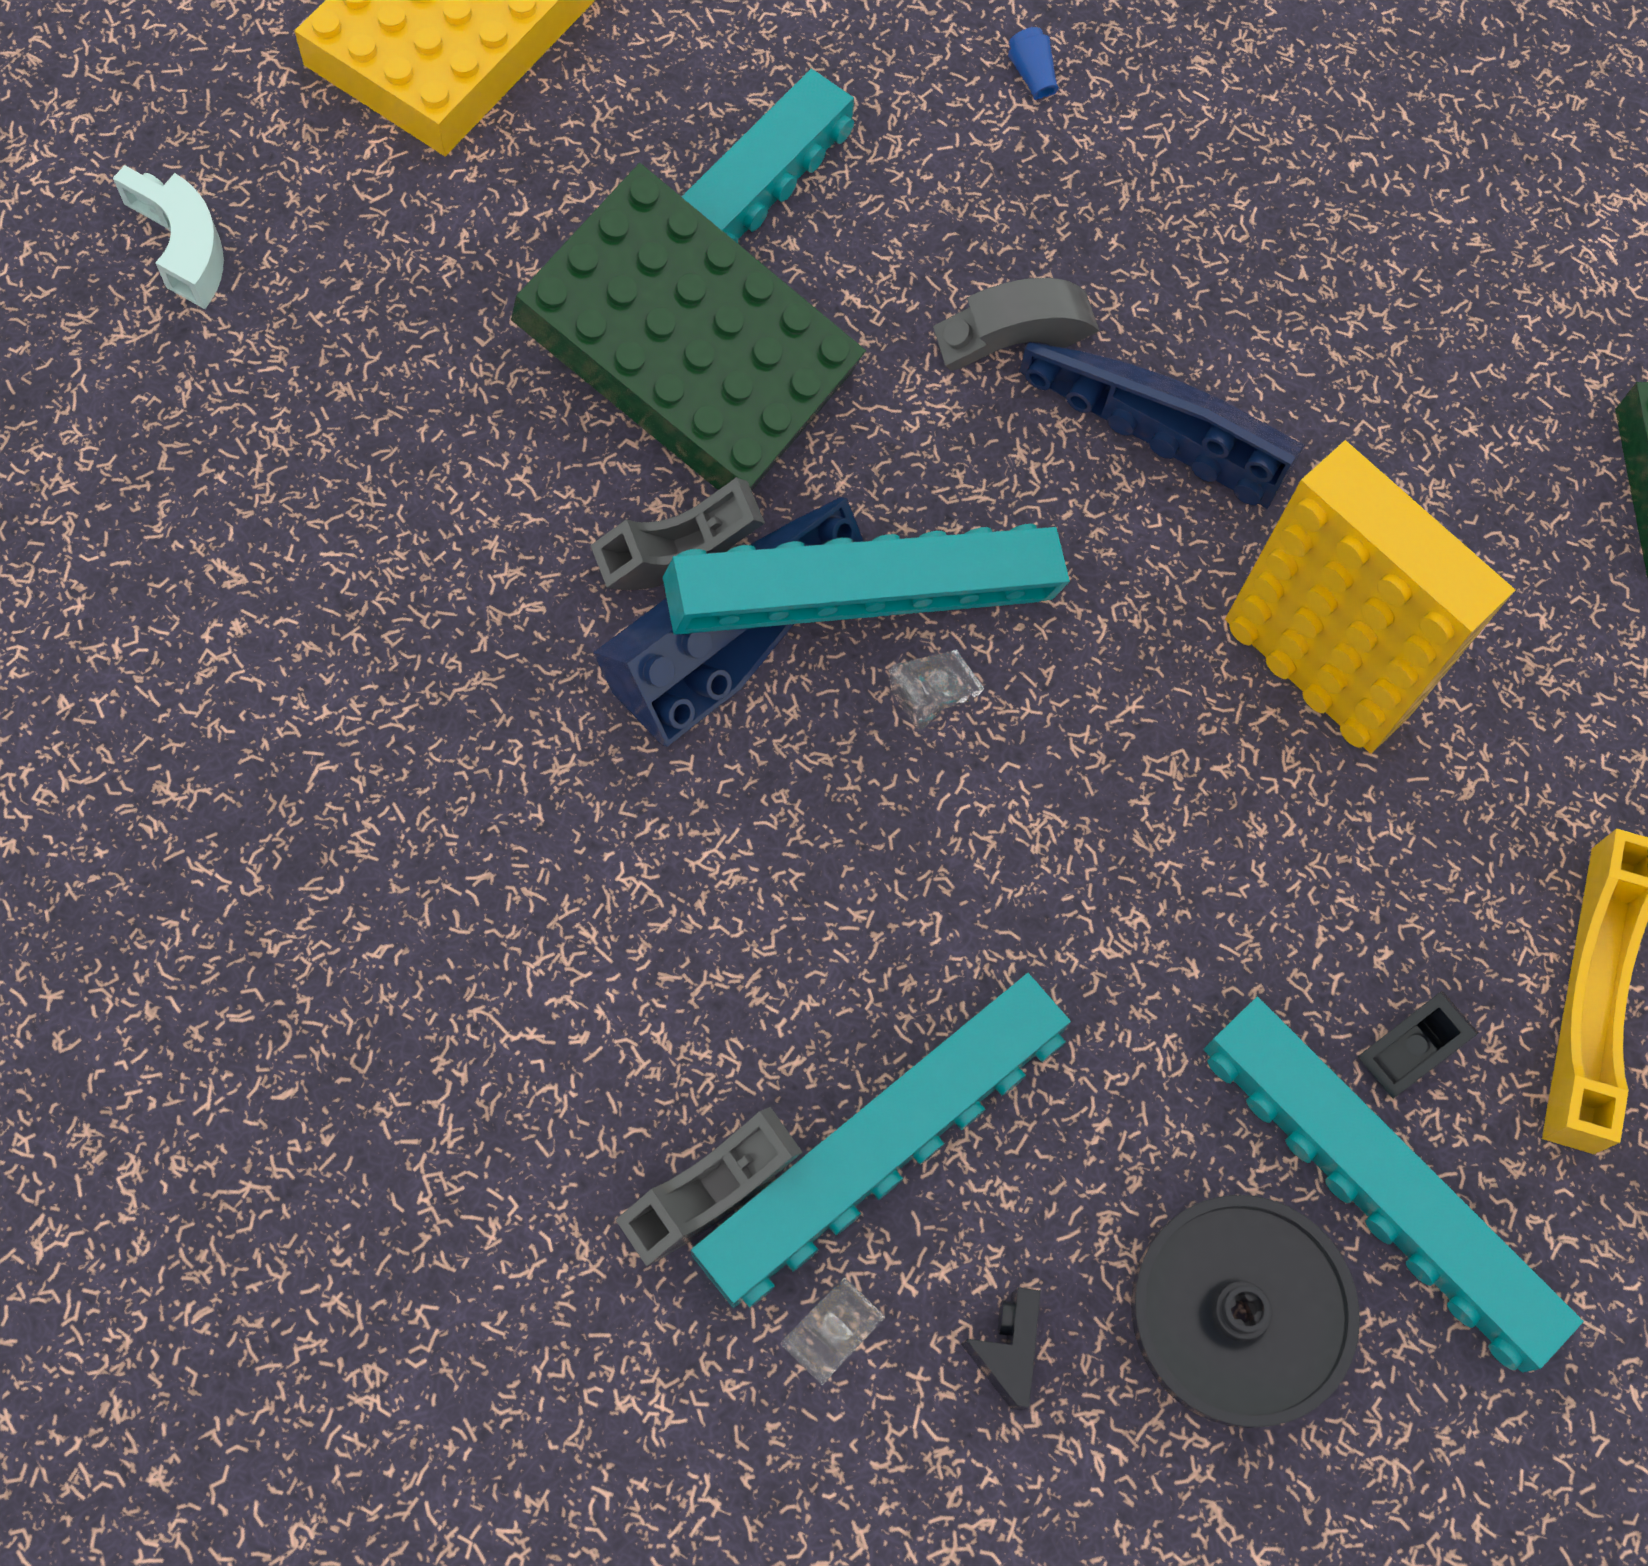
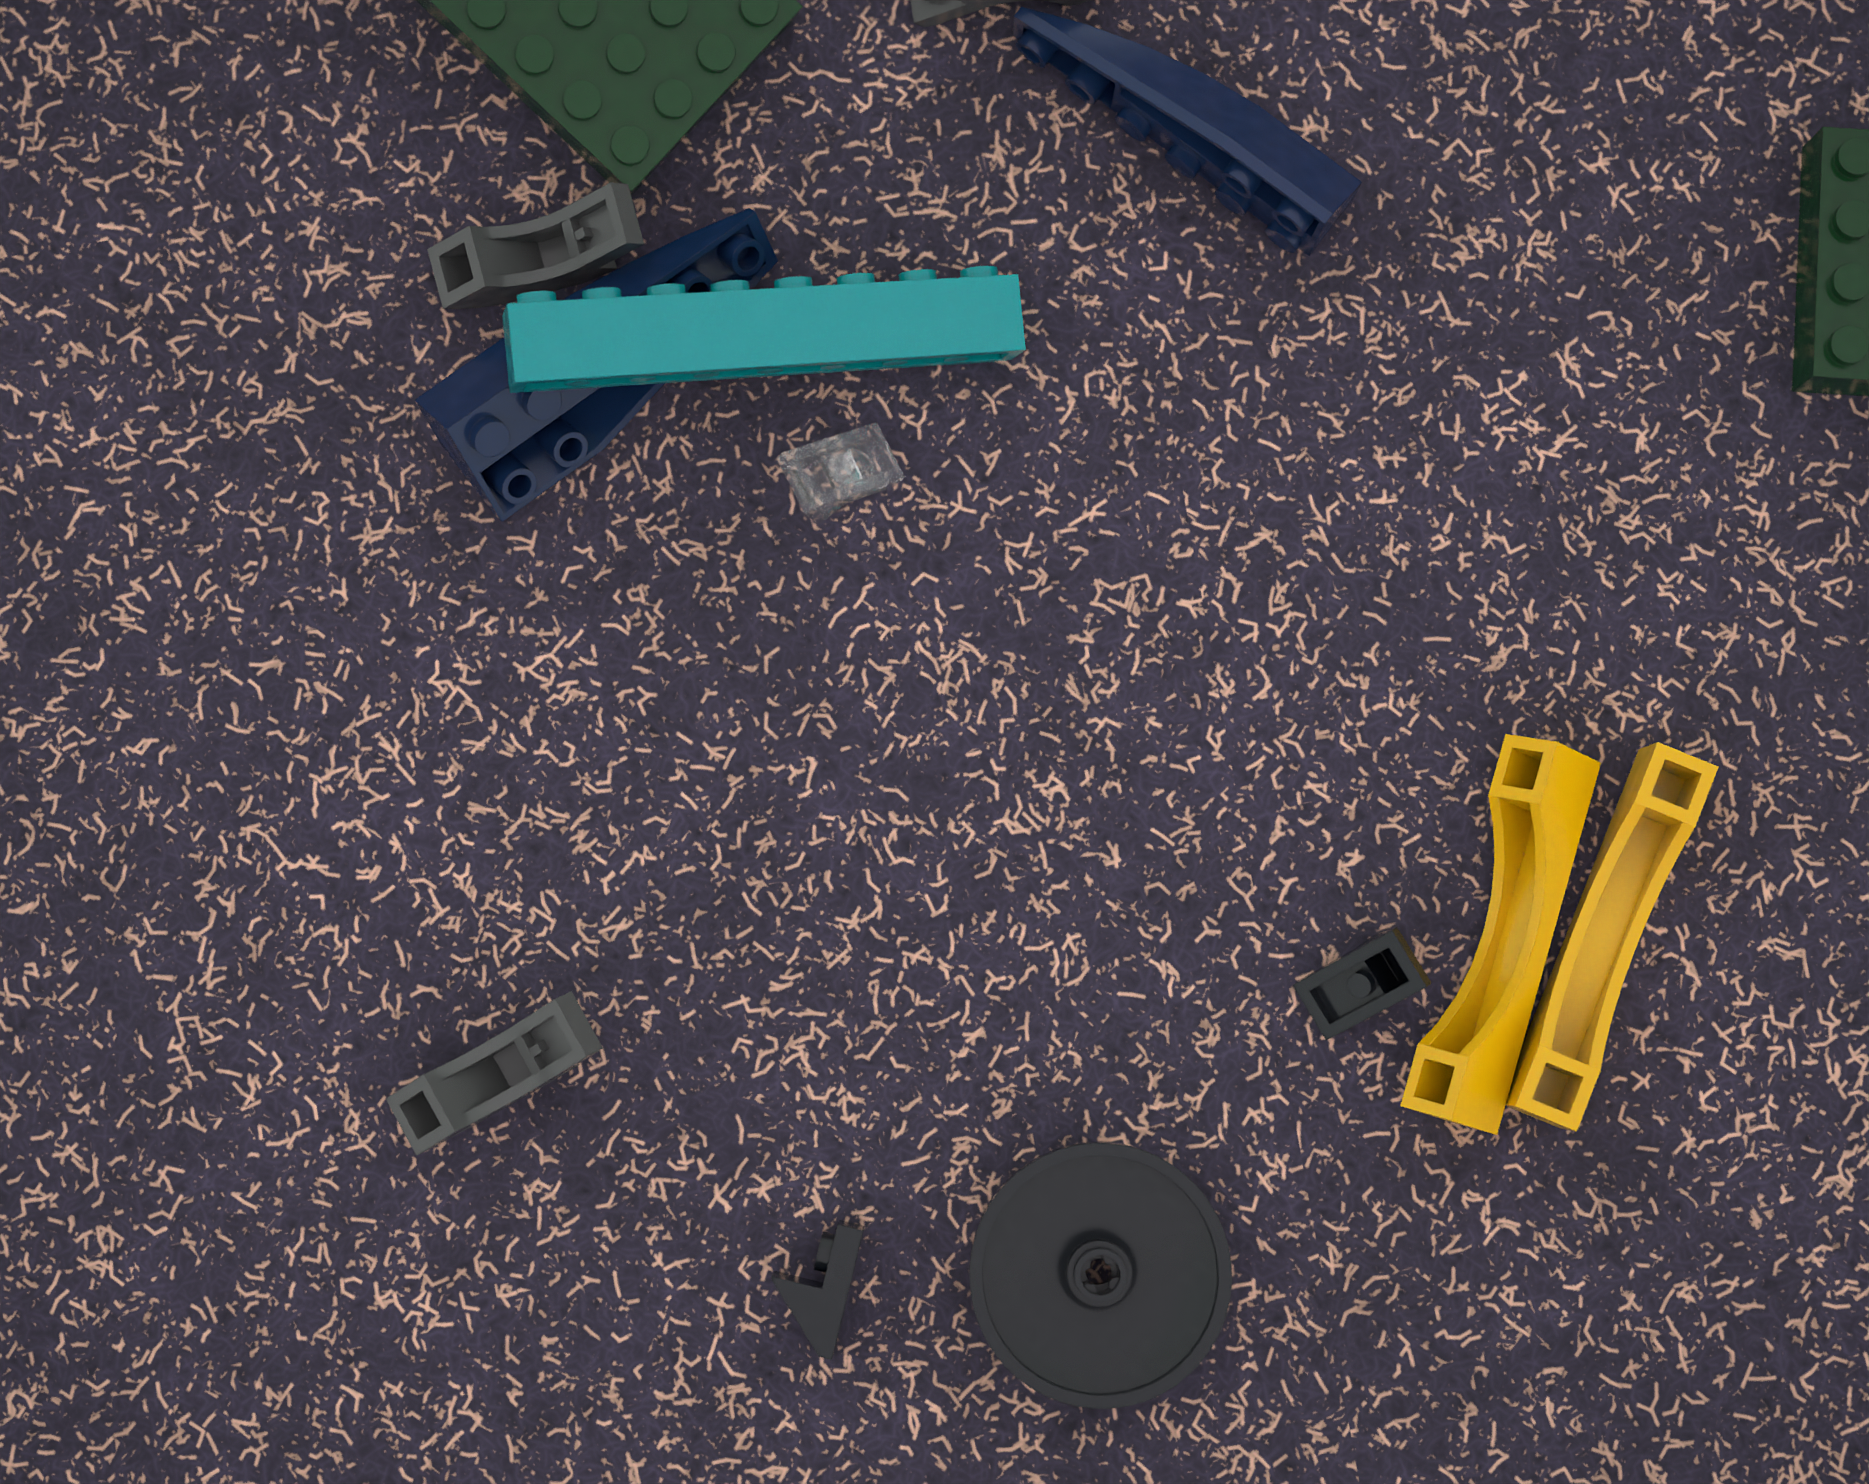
camera: 15 degrees right, 15 degrees up
teal brick [691,973,1071,1309] -> none
clear slope [780,1277,885,1385] -> none
teal brick [1203,996,1584,1373] -> none
yellow brick [1225,440,1515,754] -> none
none -> yellow arch [1400,734,1601,1135]

